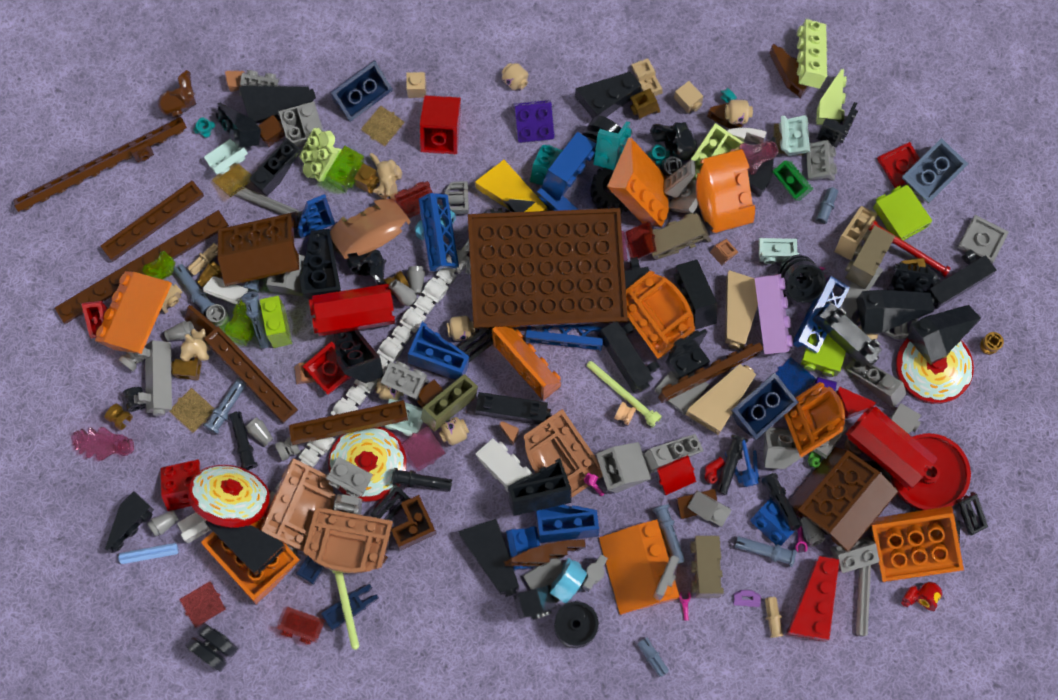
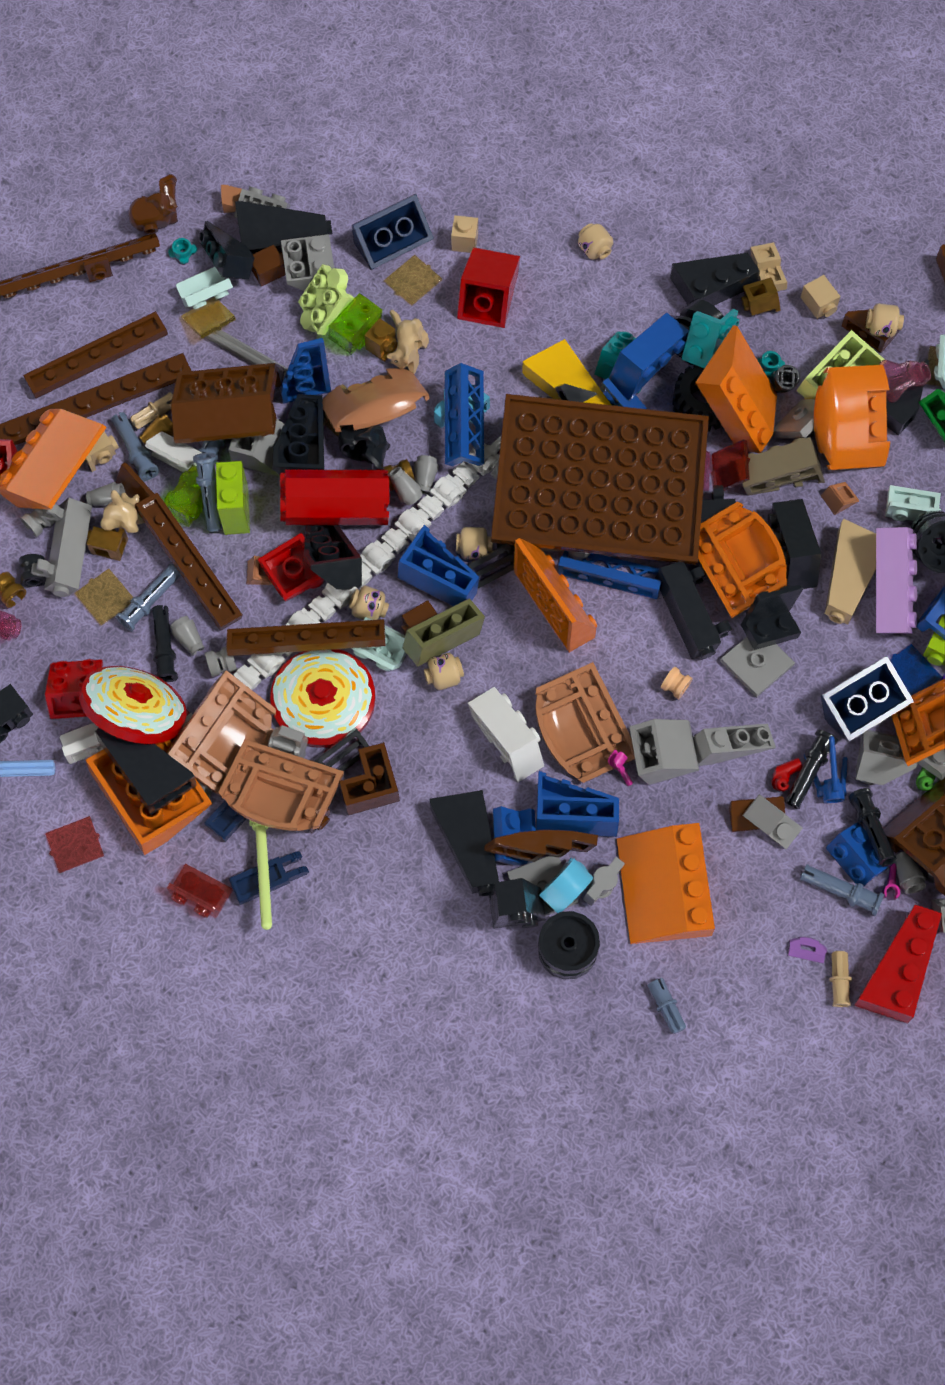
camera: 10 degrees right, 5 degrees down
clear neon green bracket [142,251,175,279] -> none
light grey cone [147,510,179,537] -> none
black wheel [185,622,239,672] -> none
light grey wheel [206,304,229,327] -> none
black slope [249,138,301,196] -> none
light grey bracket [326,457,374,497] -> none
light grey bracket [380,361,430,399] -> none
black pin [391,467,452,492] -> none
clear red bracket [394,181,438,218] -> none
clear pink piece [400,426,446,471] -> none
light grey piece [445,181,469,214] -> none
black brick [476,392,551,424] -> none
nougat slope [500,421,519,445] -> none
black wedge [508,458,571,516] -> none
dark purple bracket [514,100,555,142] -> none
yellowish green piece [587,361,662,428] -> none
black head [650,122,697,161] -> none
sand blue pin [652,504,686,565] -> none
light grey plate [653,555,680,601] -> none
red piece [657,455,697,495] -> none
reddish brown plate [658,342,764,403] -> none
light grey slope [664,160,695,198] -> none
dark pink hand [679,591,691,621] -> none
tan slope [686,364,756,435] -> none
dark tan wedge [690,536,724,598] -> none
teal plate [720,88,737,103] -> none
white slope [728,128,766,145] -> none

